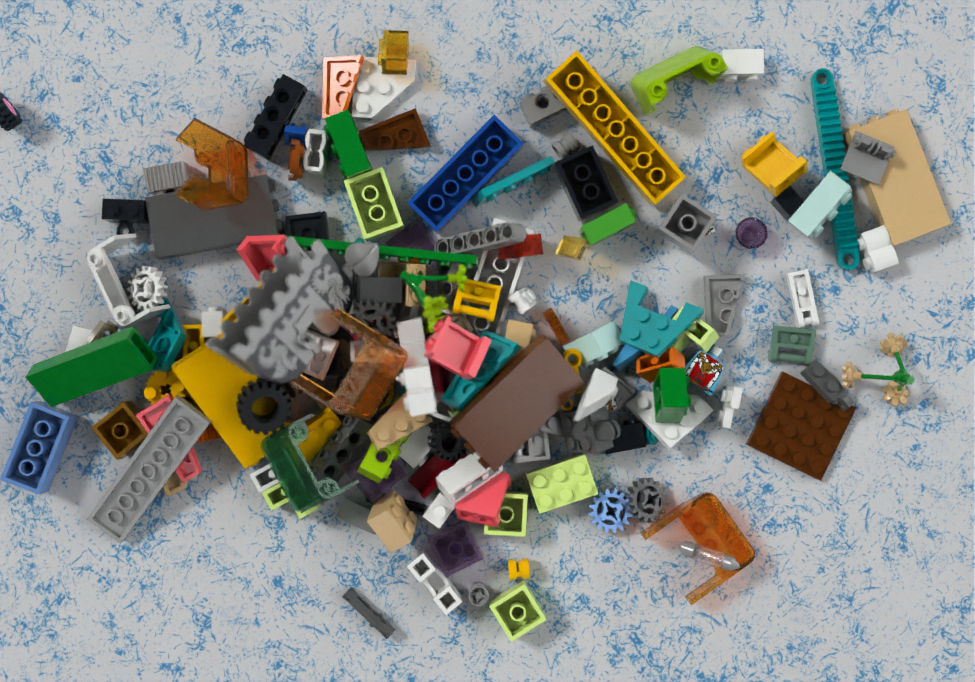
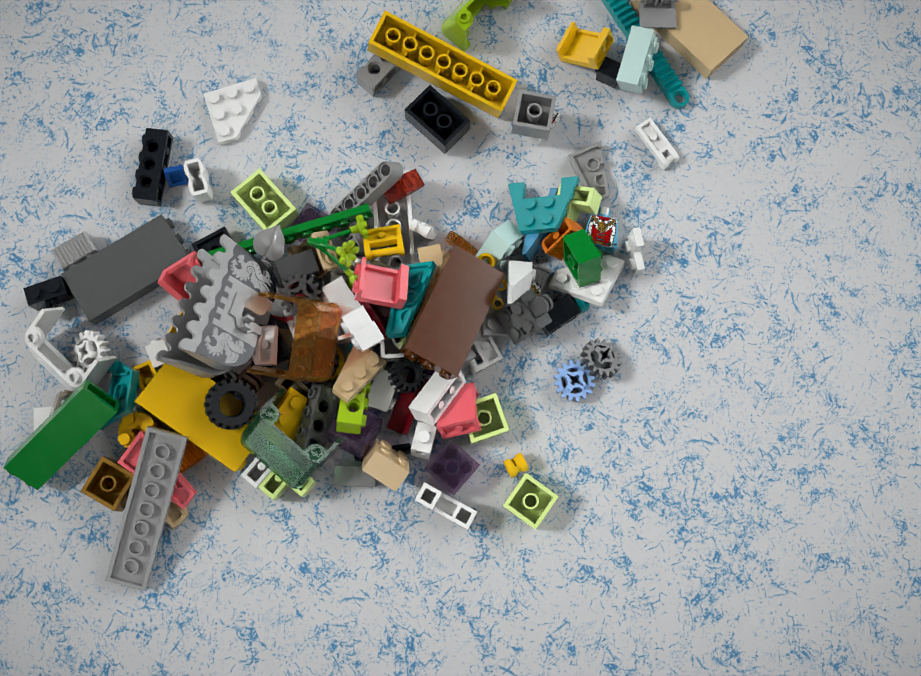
camera: 25 degrees left, 10 degrees down
medium blue brick [0,401,78,495] -> none
clear orange windscreen [175,117,249,210] -> none
dark orange plate [288,139,304,181] -> none
wing [322,55,364,120] -> none
green brick [324,110,373,180] -> none
dark grey pin [342,587,396,640] -> none
reddish brown wing [359,108,431,151] -> none
clear yellow brick [378,30,409,75] -> none
blue brick [407,115,524,235] -> none
light grey wheel [468,582,489,607] -> none
teal wing [472,156,555,207] -> none
yellowish green brick [526,453,598,514] -> none
light grey wheel [551,132,580,159] -> none
clear yellow tile [556,235,589,261] -> none
bright green brick [579,203,637,249] -> none
clear orange windscreen [640,492,755,605] -> none
piece [678,541,740,571] -> none
clear purple hair [735,217,768,249] -> none
reddish brown plate [746,371,857,481] -> none
sand green plate [768,325,816,365] -> none
dark grey hinge [801,359,854,411] -> none
tan plant [842,333,915,407] -> none
white brick [857,225,899,273] -> none

